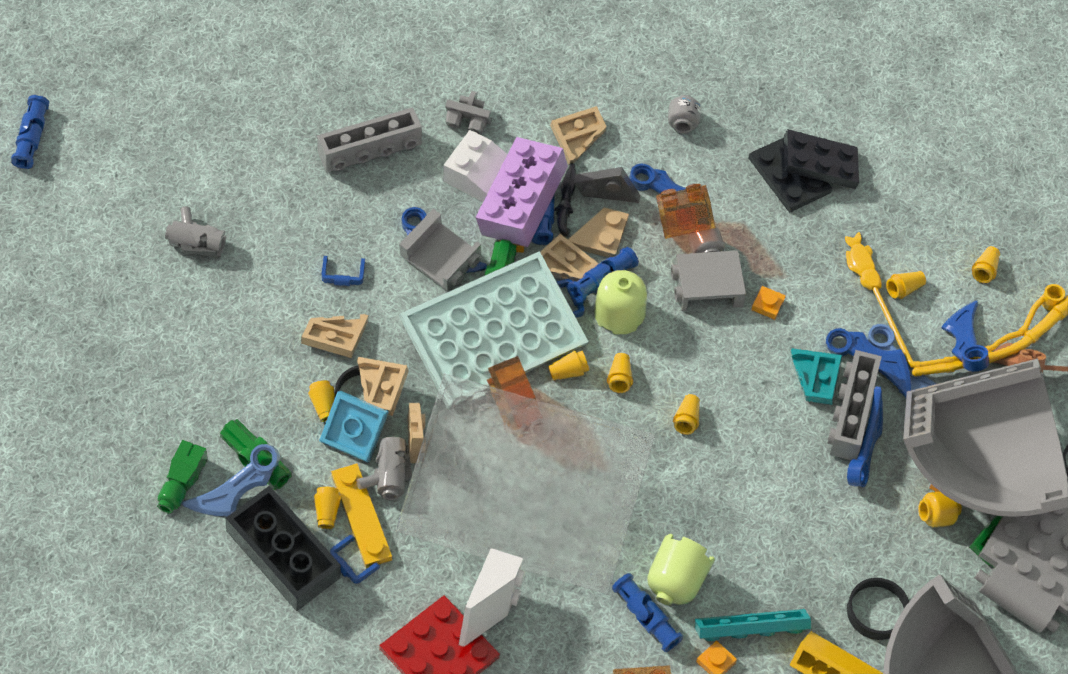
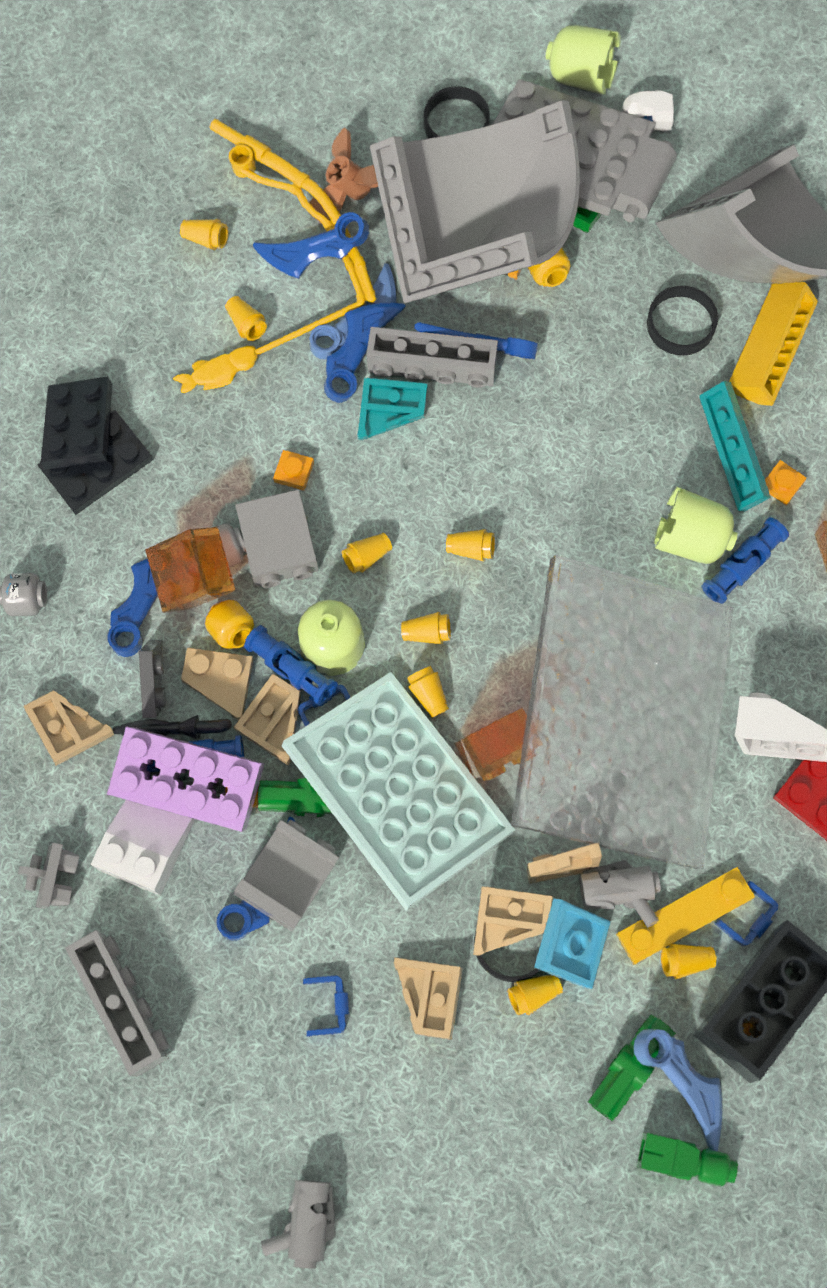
camera: 90 degrees left, 15 degrees up
none -> yellow head [205,600,255,649]
none -> yellow cone [342,533,392,573]

